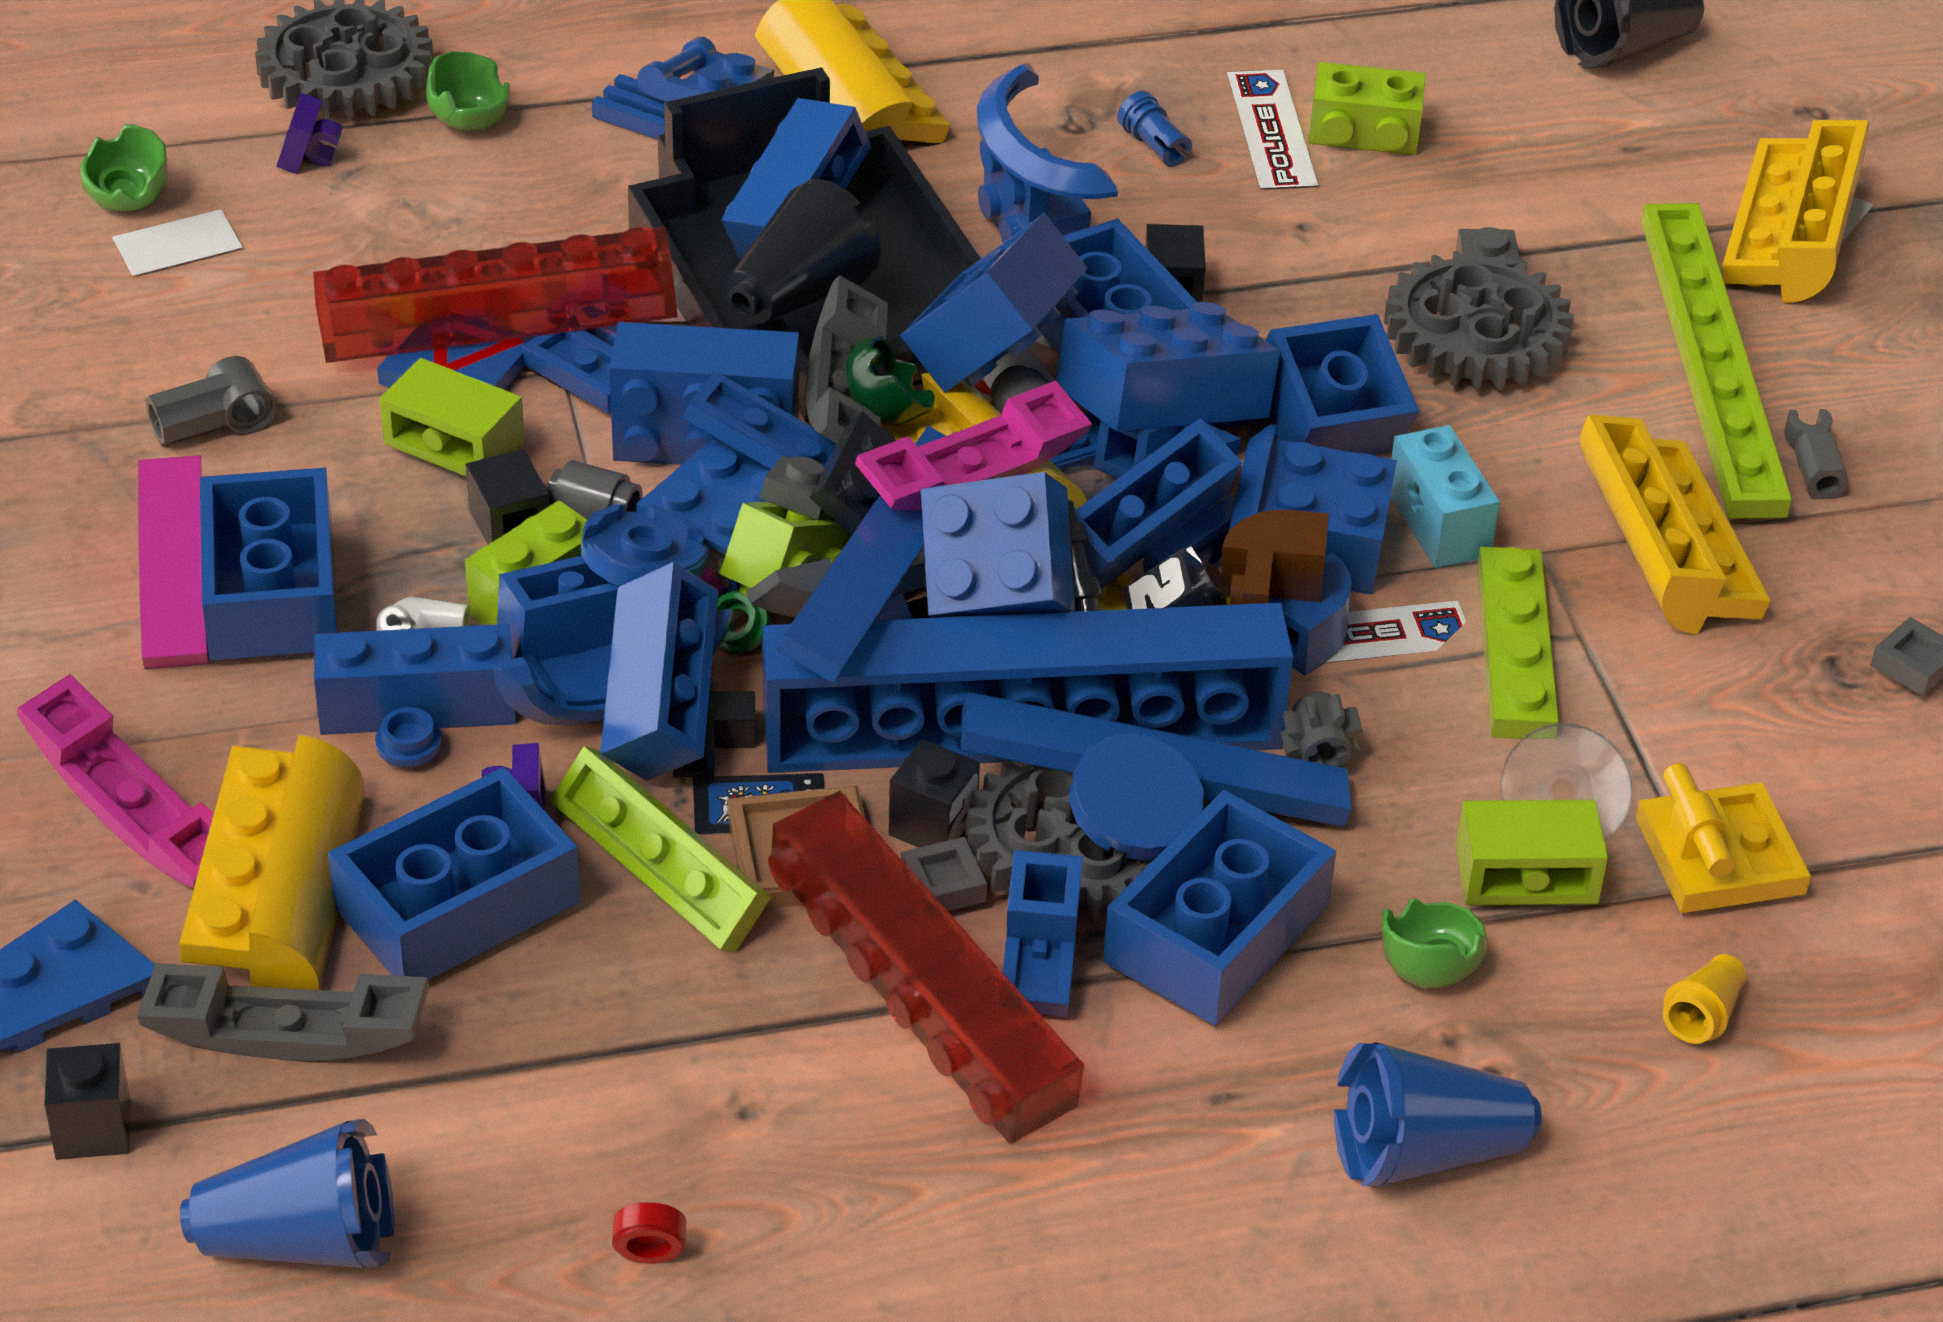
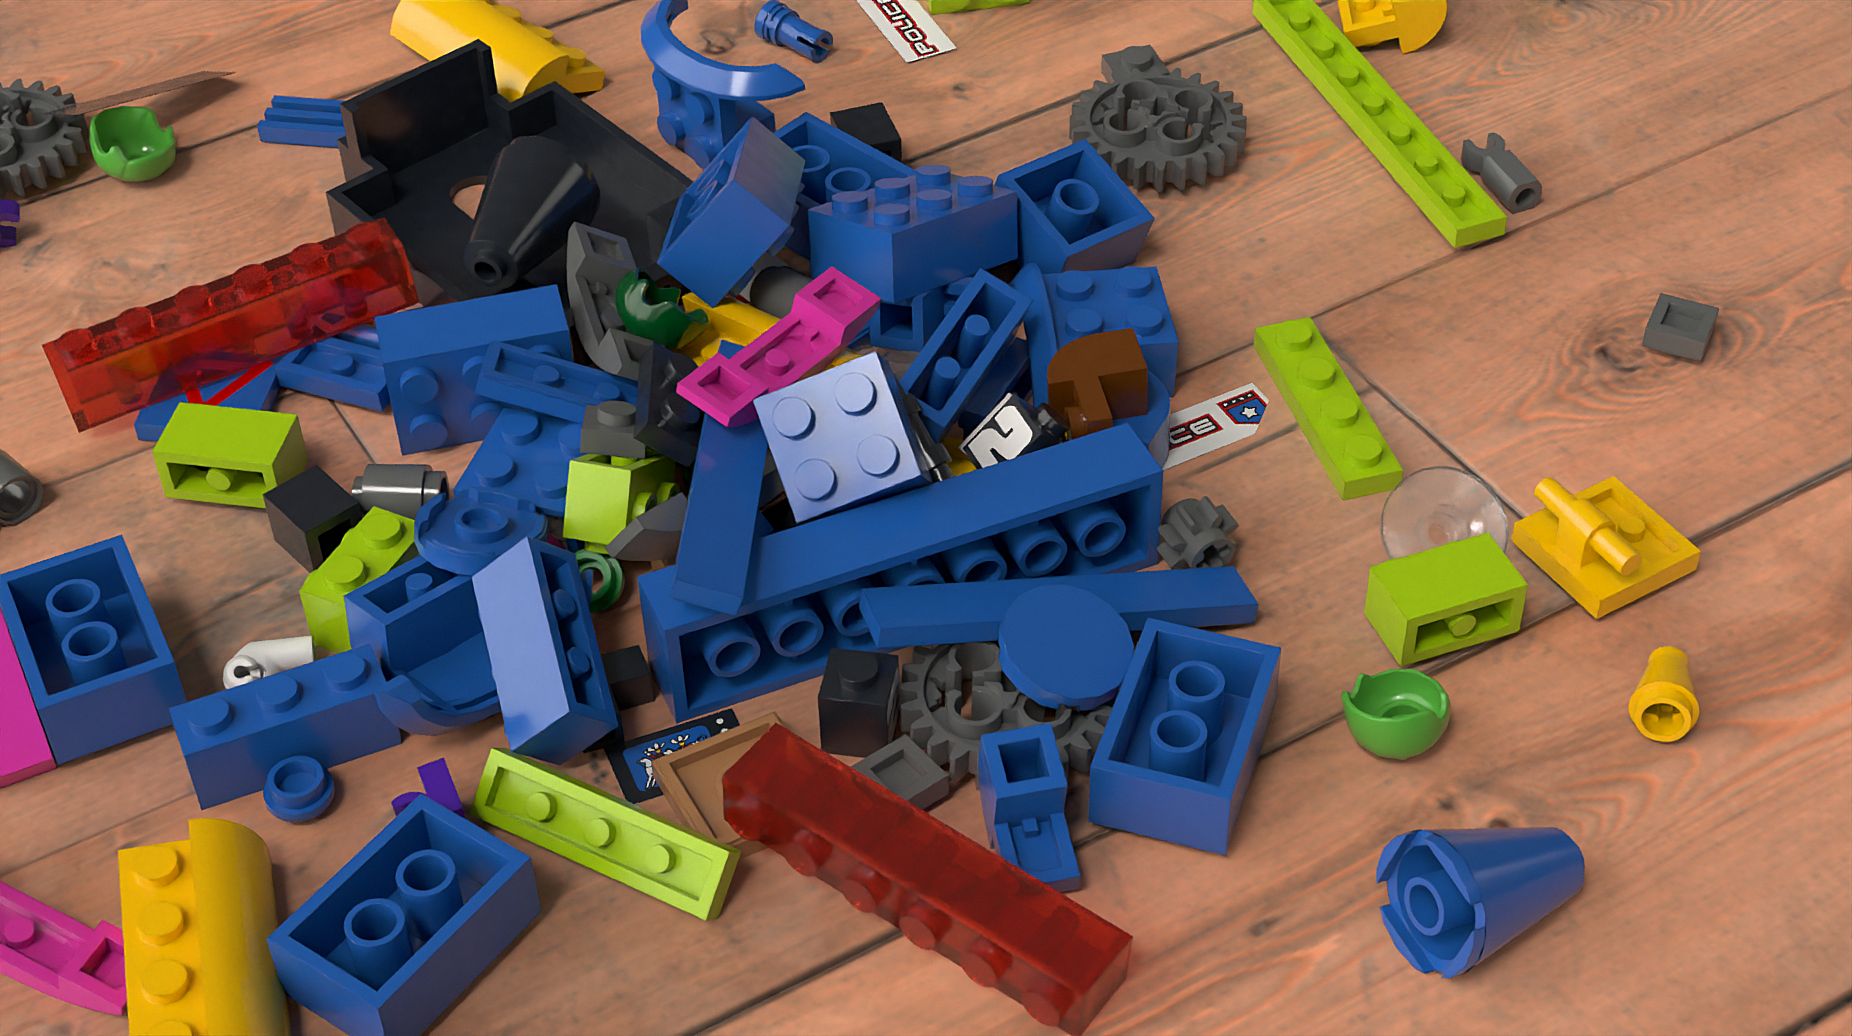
camera: 15 degrees left, 0 degrees up
blue plate [637,37,774,102] -> none
blue brick [721,98,871,259] -> none
medium azure brick [1390,425,1500,568] -> none
yellow brick [1580,414,1771,635] -> none
none -> sticker [43,71,236,116]

